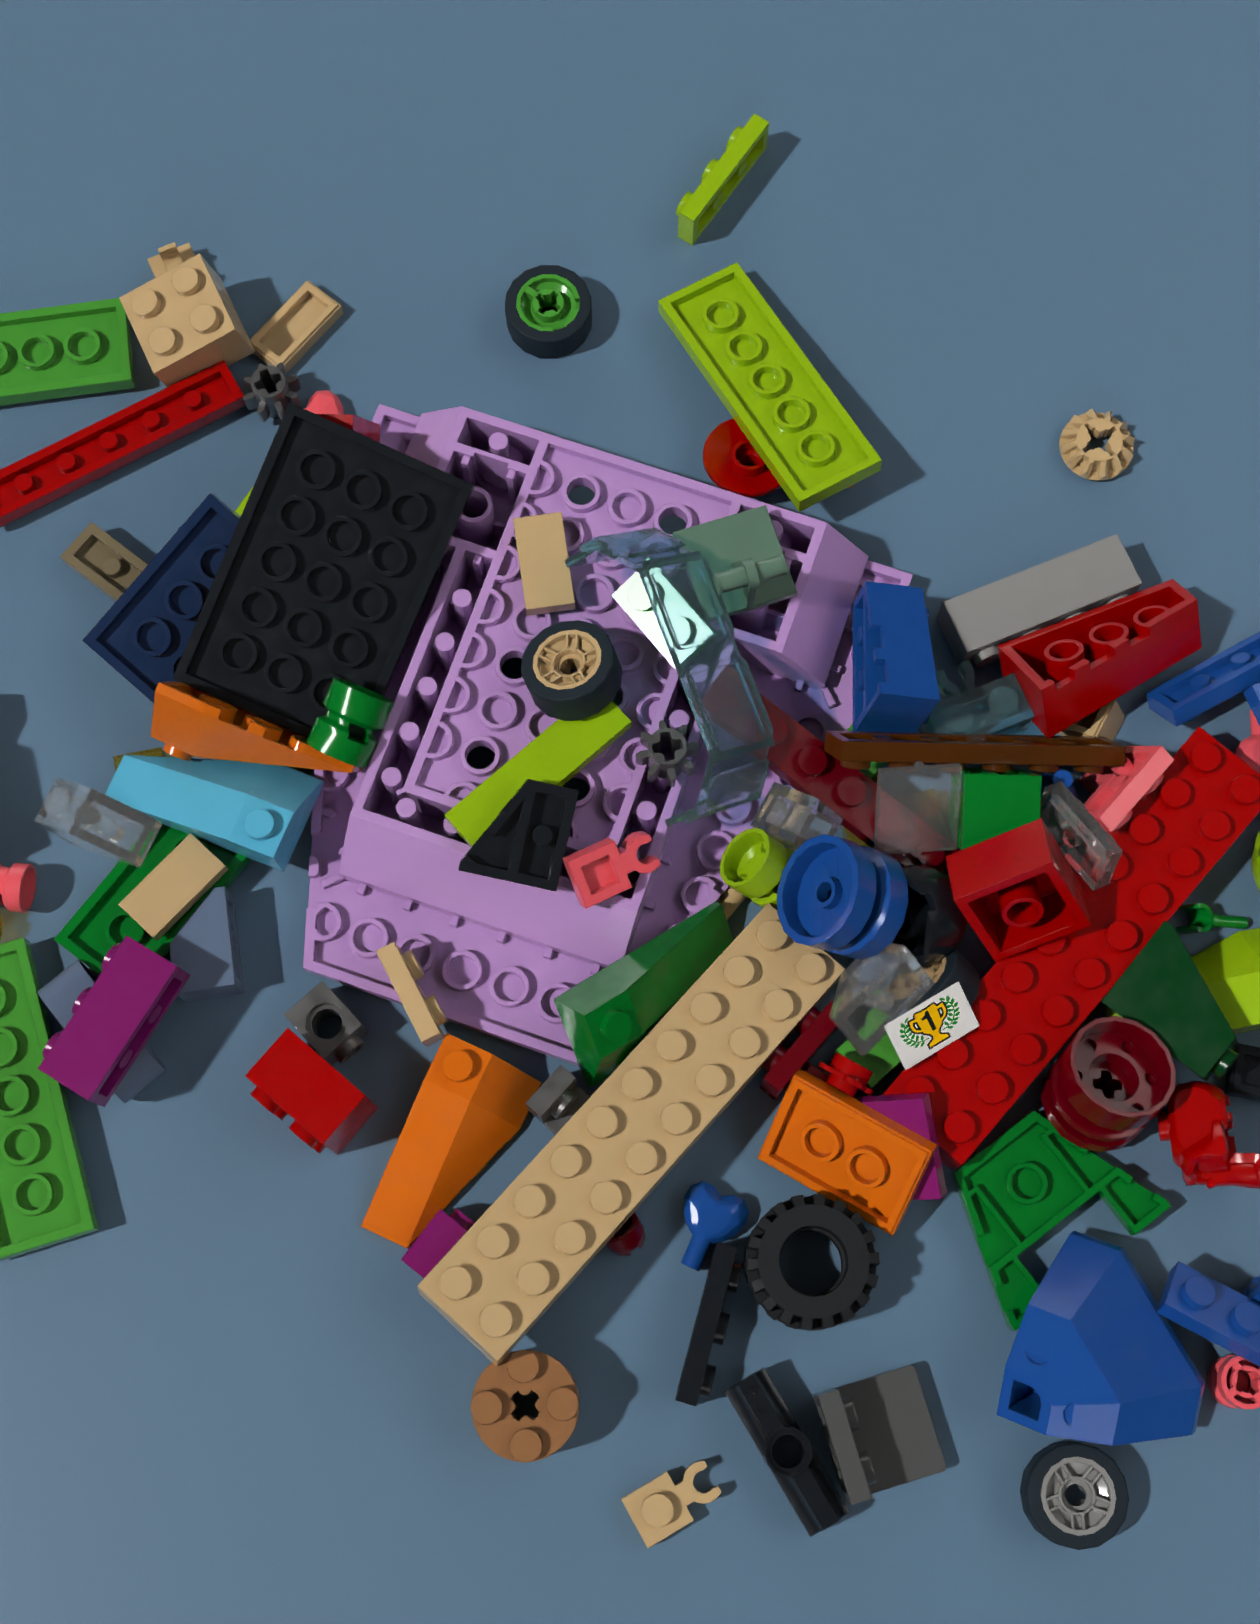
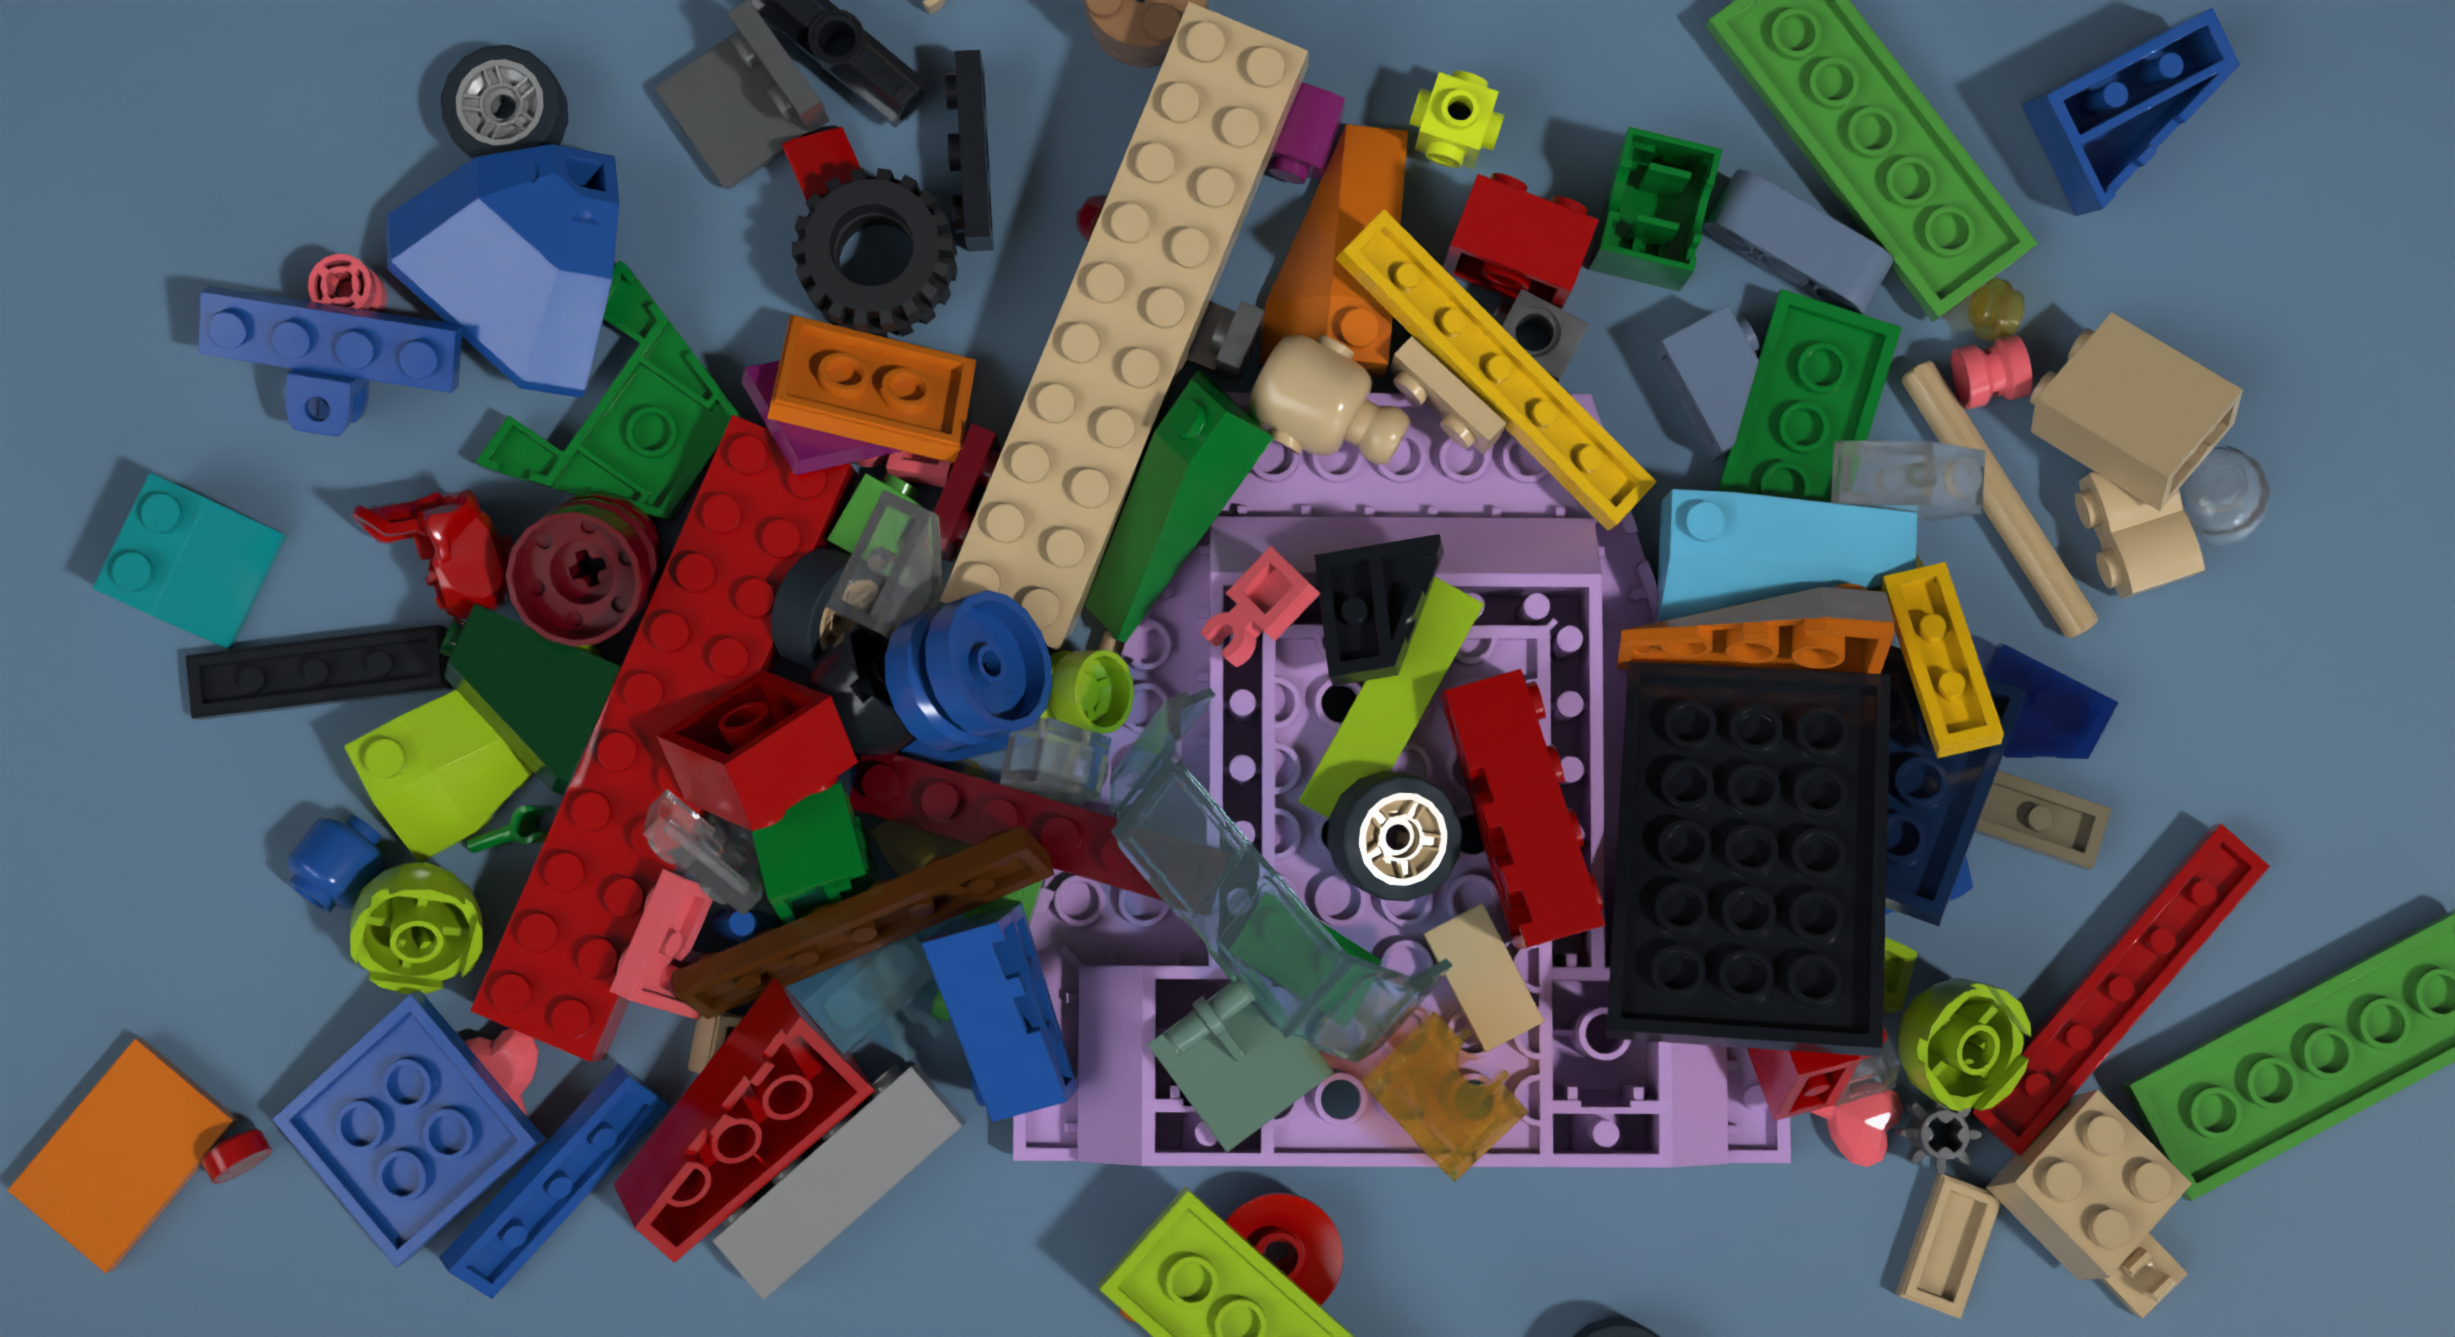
camera: 155 degrees right, 10 degrees up
magenta brick [38,935,191,1107] -> none
tan tile [118,833,229,941] -> none
green wheel [306,677,395,768] -> none
flat silver gear [636,720,699,787] -> none
blue rock [681,1181,749,1271] -> none
red plate [818,1052,873,1098] -> none
clear piece [874,761,962,857] -> none
white sticker [884,981,979,1071] -> none
none -> red slope [781,126,861,201]
none -> tan piece [1248,335,1411,465]
none -> yellow plate [1335,209,1657,531]
none -> clear yellow piece [1356,1010,1529,1182]
none -> neon yellow brick [1409,71,1505,169]
none -> red wedge [1439,669,1605,949]
none -> green piece [1589,127,1722,292]
none -> yellow plate [1881,562,2004,759]
none -> lime cylinder [1897,978,2031,1112]
none -> tan axle [1902,360,2098,638]
none -> clear blue wing [1984,643,2119,759]

